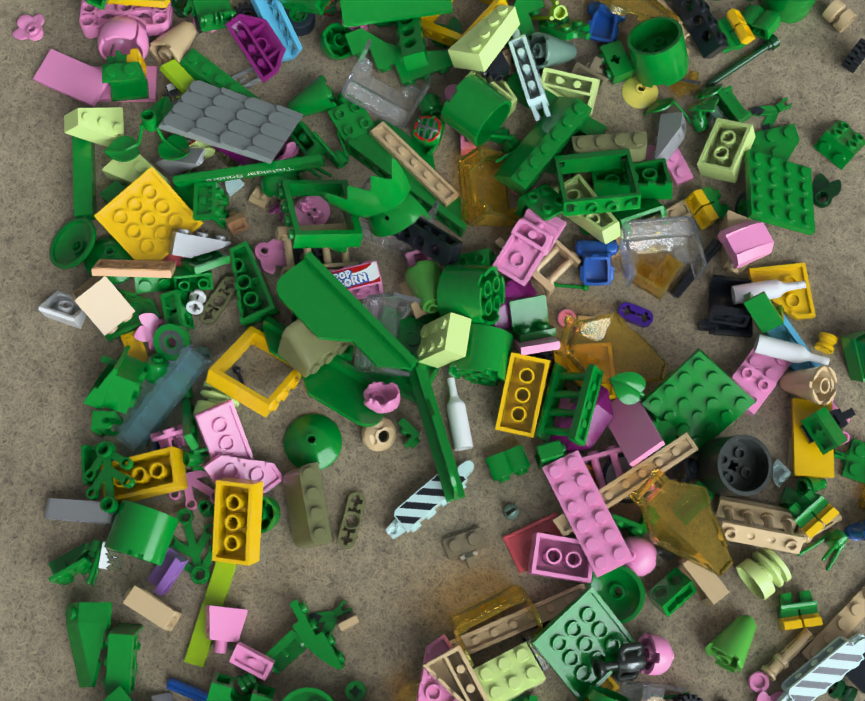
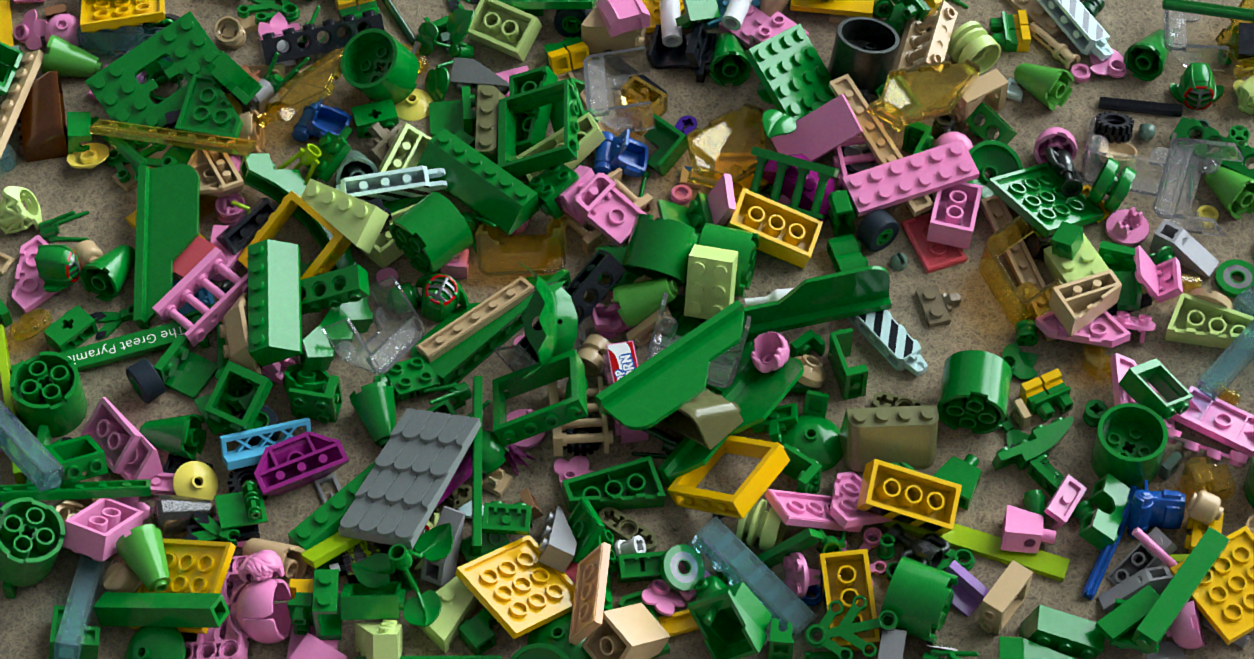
camera: 85 degrees left, 20 degrees down
none -> bright pink hair [238,550,285,583]
none -> green bracket [288,375,343,423]
none -> green window [340,582,406,620]
none -> green bracket [429,86,476,137]
none -> tan wheel [578,334,611,377]
none -> green panel [644,113,690,177]
none -> green cone [709,32,751,87]
none -> green hinge [752,403,798,443]
none -> green bracket [781,443,822,494]
none -> green tile [803,390,830,418]
none -> green panel [828,328,868,400]
none -> black wheel [857,209,899,252]
none -> pearl dark grey piece [887,523,950,568]
none -> green torso [933,454,981,510]
none -> green brick [937,350,1012,434]
none -> green plate [1001,343,1038,380]
none -> light aqua tile [1006,78,1023,102]
none -> green wheel [1015,320,1039,346]
none -> green hips [1019,368,1073,421]
none -> green cone [1022,490,1045,524]
none -> green brick [1051,221,1084,260]

